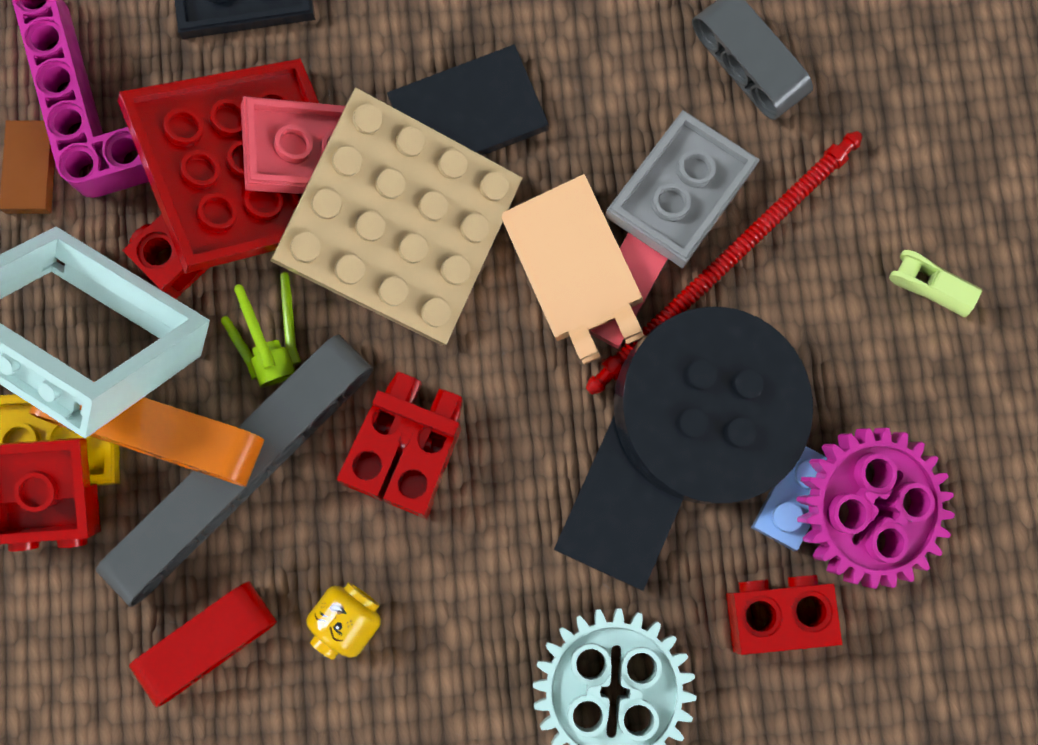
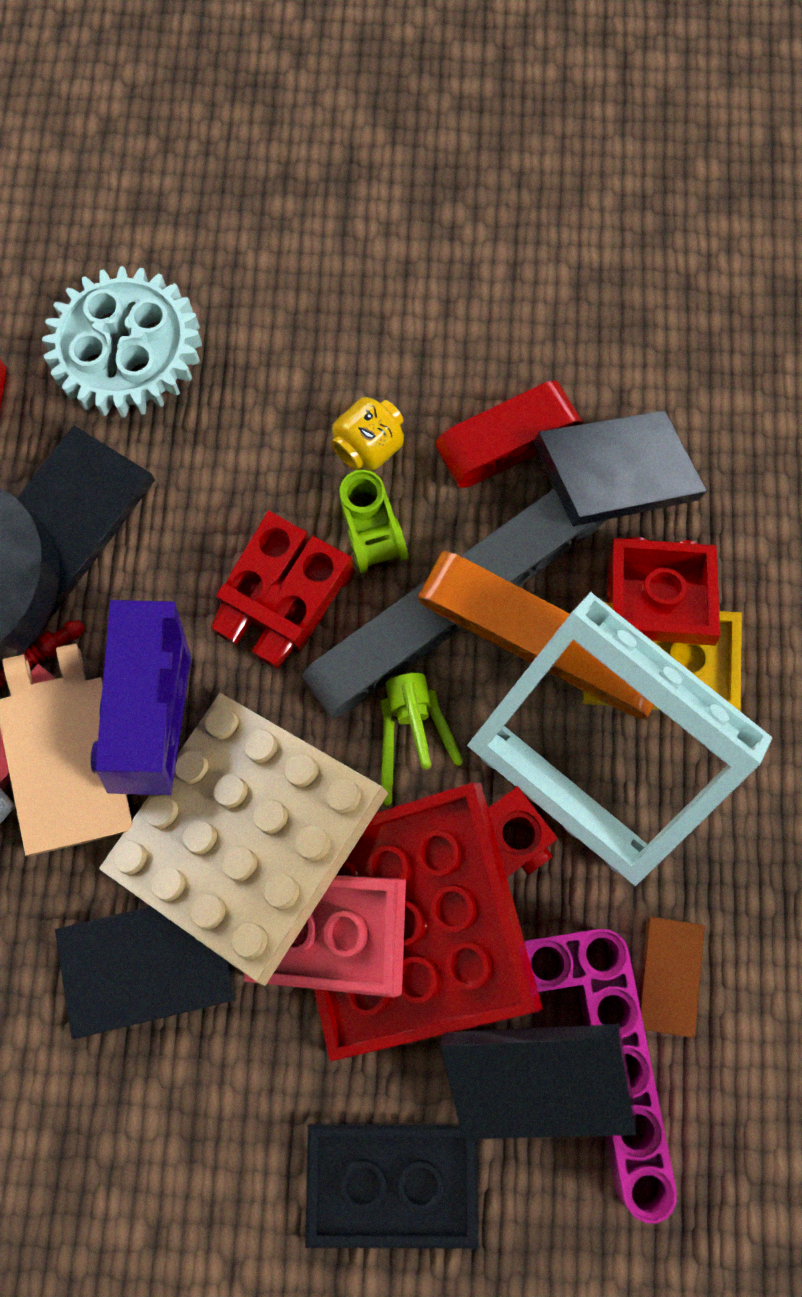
camera: 170 degrees left, 5 degrees down
none -> dark purple wedge [91,600,191,795]
none -> lime piece [339,470,409,574]
none -> black tile [441,1024,637,1140]
none -> tile [533,410,707,527]

